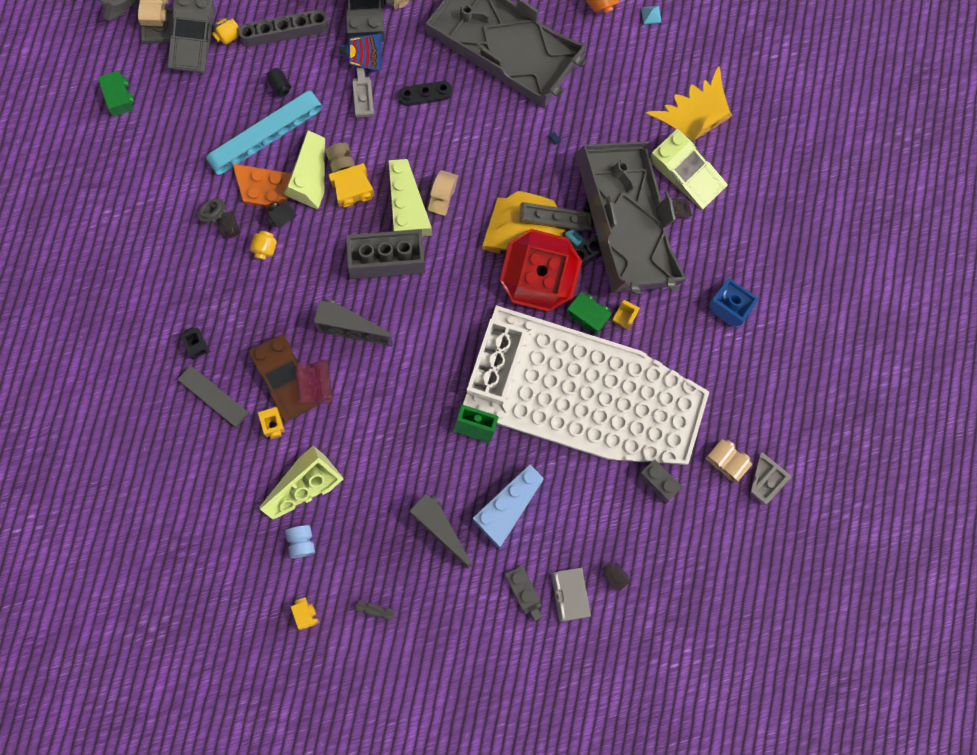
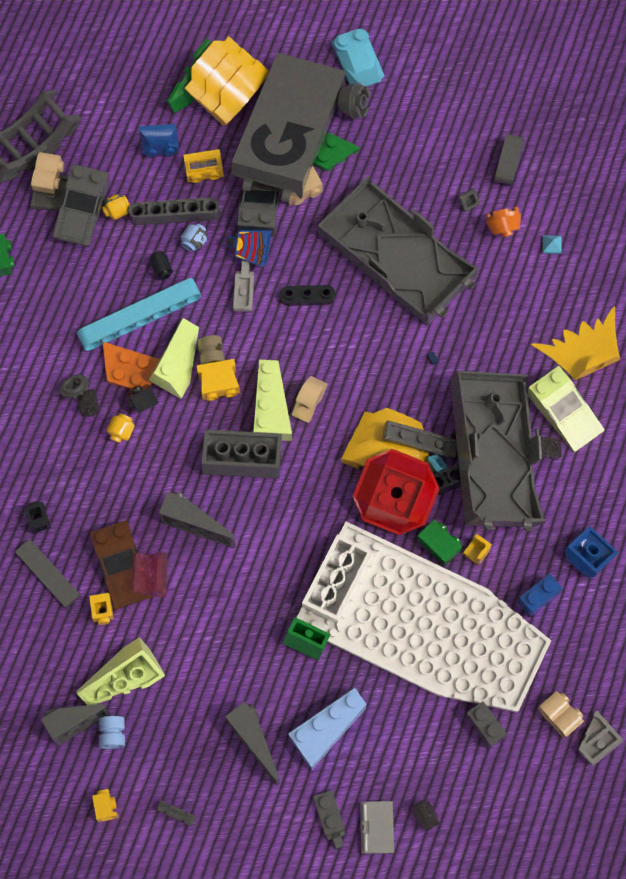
camera: 15 degrees right, 5 degrees down
none -> dark grey slope [41,704,110,746]
none -> light blue head [180,224,208,252]
none -> blue brick [517,574,563,617]

